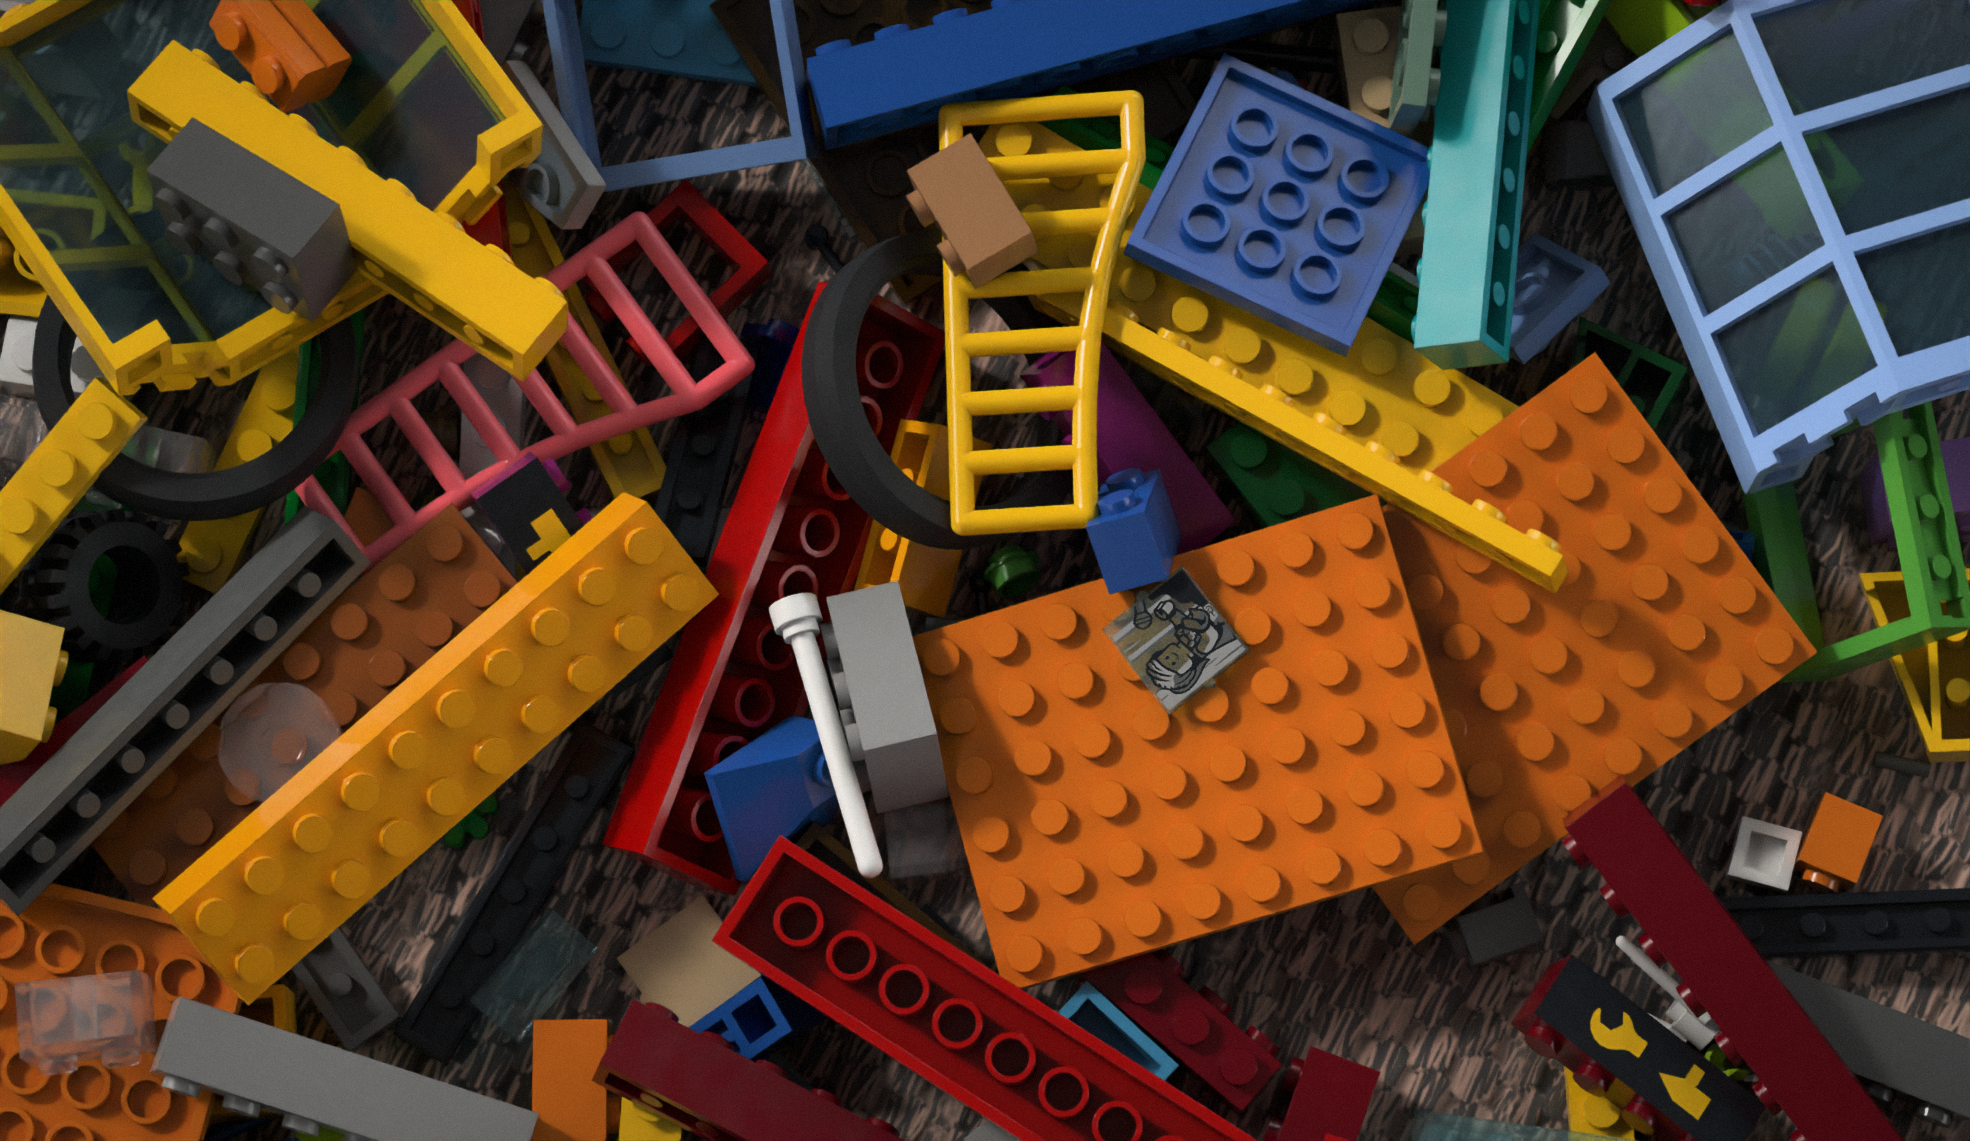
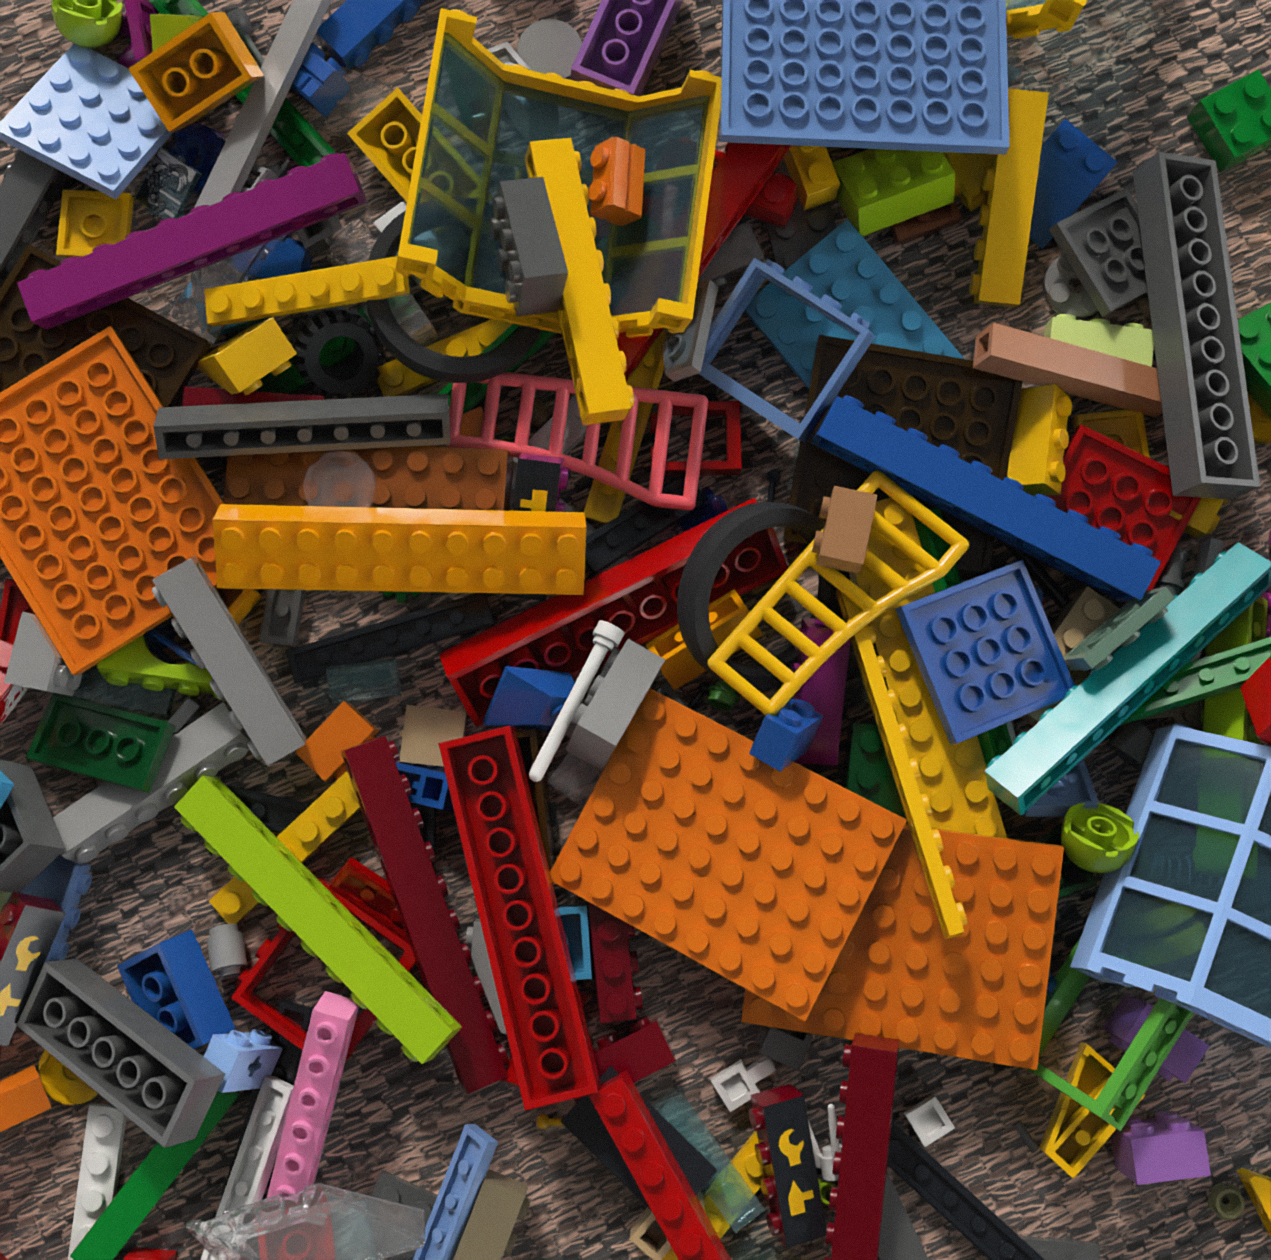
camera: 40 degrees right, 5 degrees up
clear brick [15,970,157,1075] -> none
piece [1102,565,1250,715] -> none
orange brick [1794,792,1883,894] -> none
none -> white plate [711,1055,776,1112]
none -> lime cylinder [1060,802,1139,873]

